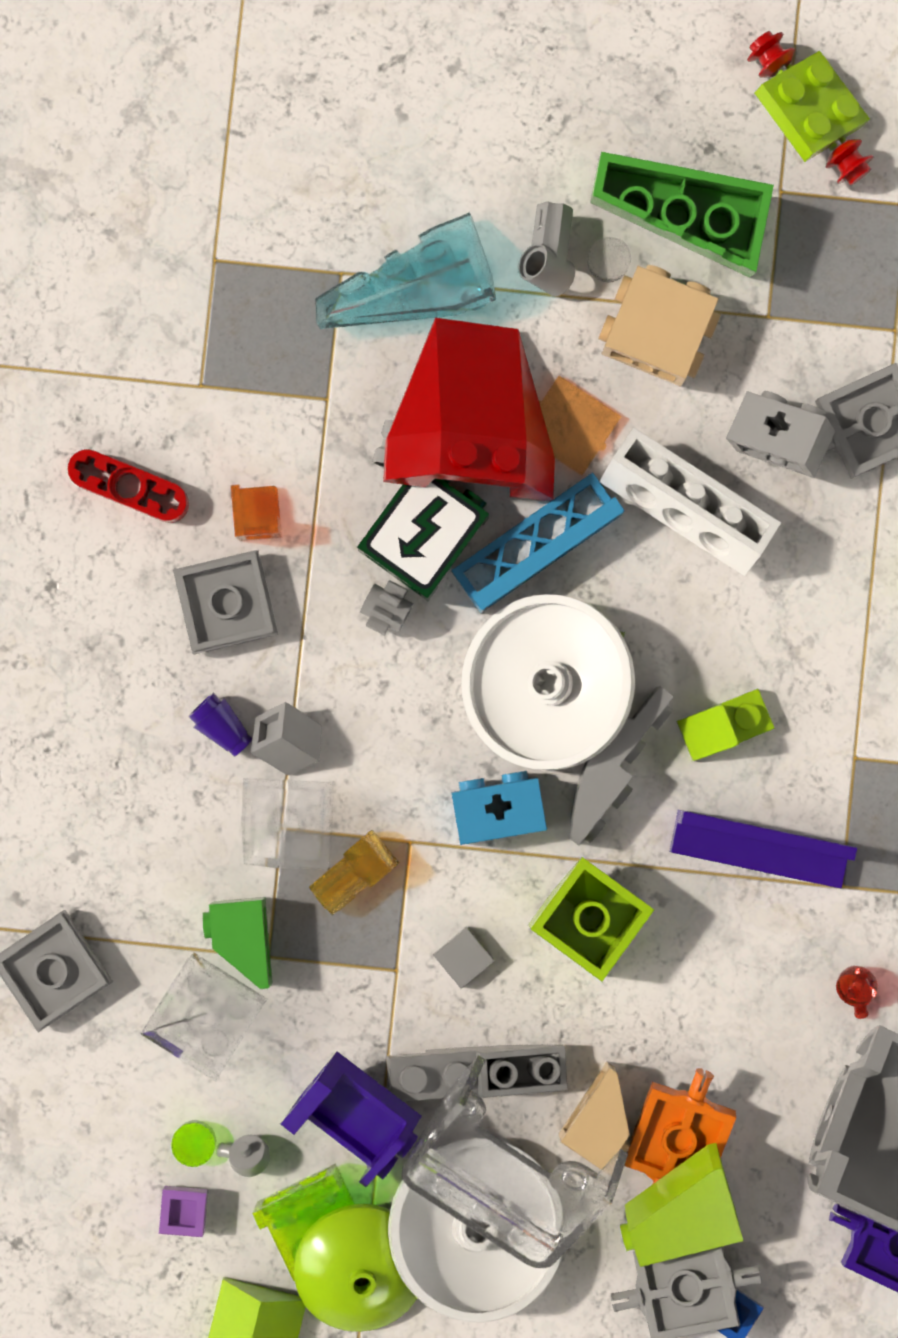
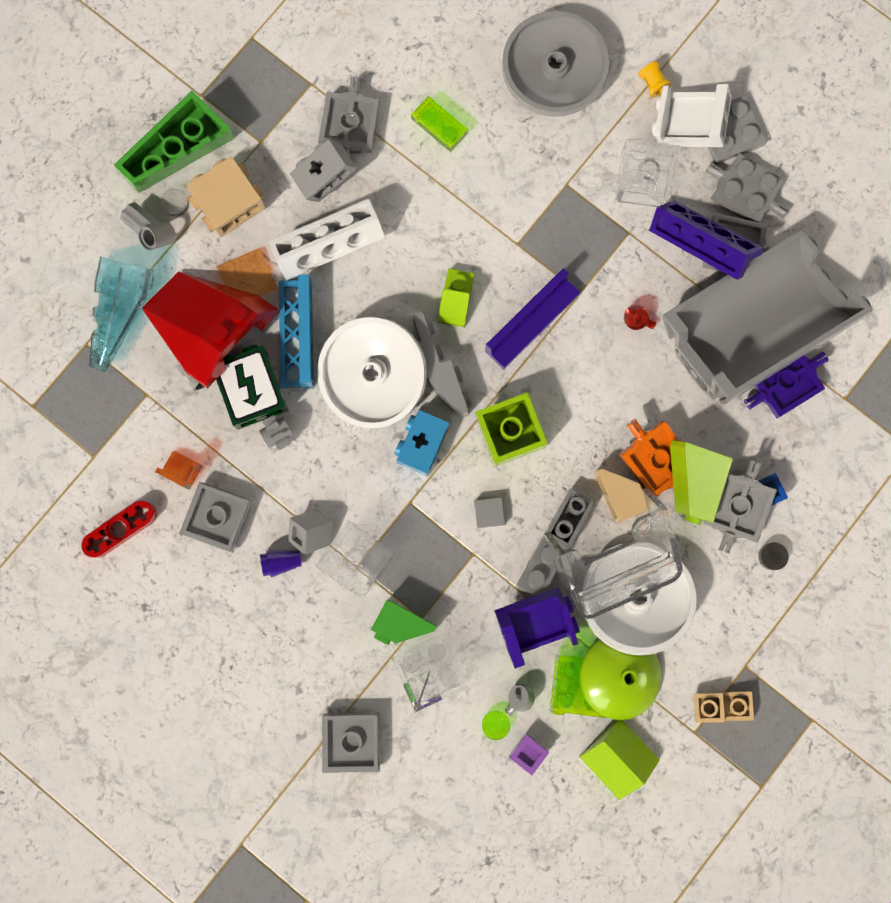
camera: 55 degrees left, 5 degrees down
clear yellow piece [309,830,400,916] -> none
lime plate [747,31,874,186] -> none

